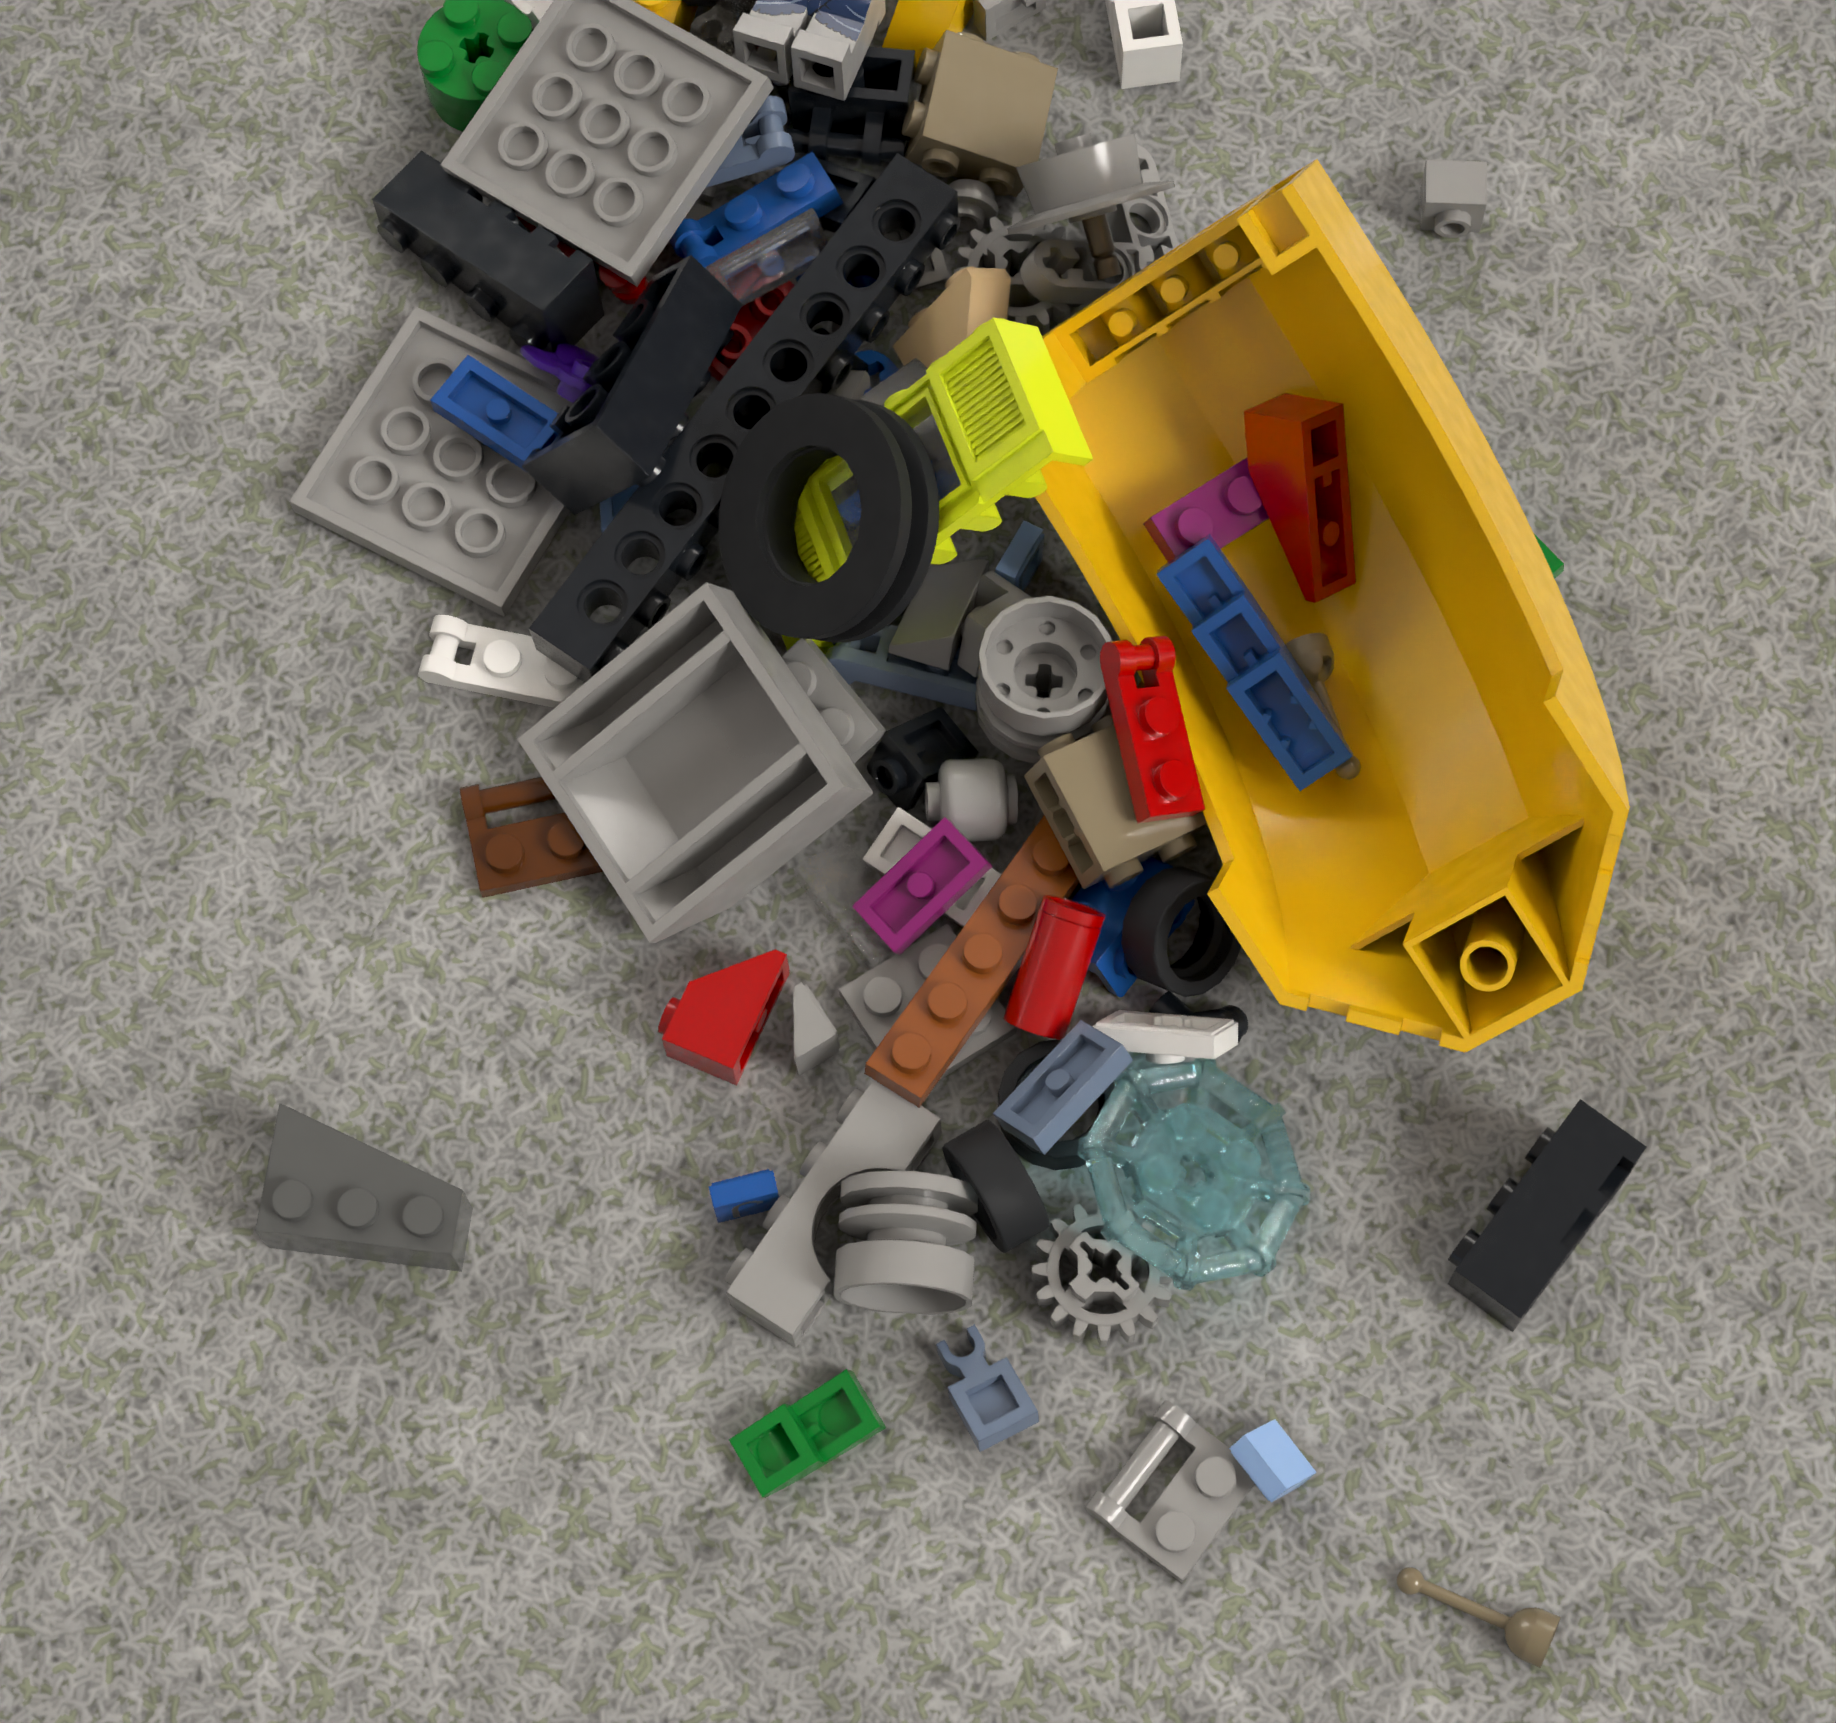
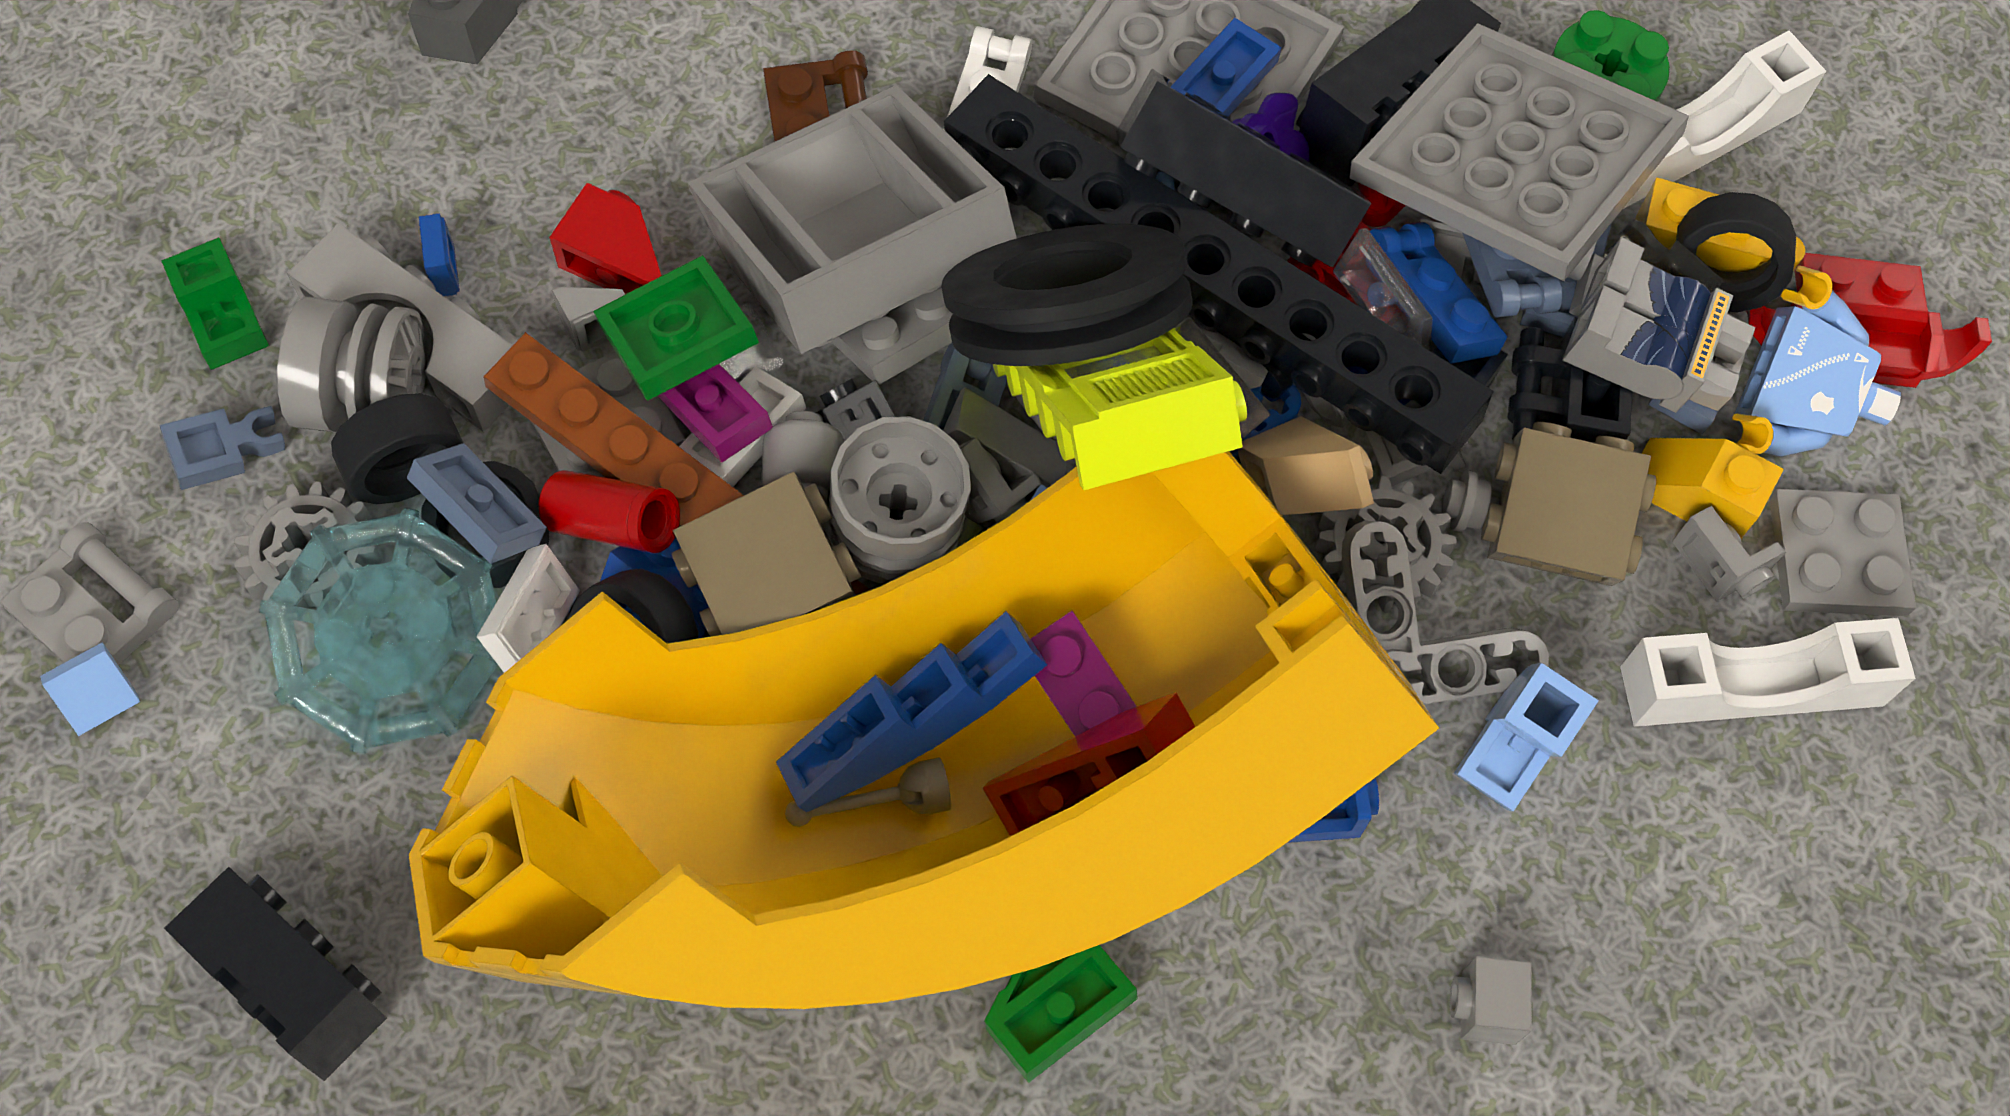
camera: 85 degrees right, 5 degrees down
light grey piece [1007,133,1175,280] -> none
red plate [1100,636,1205,824] -> none
none -> green plate [593,255,759,401]
none -> light blue brick [1453,663,1599,811]

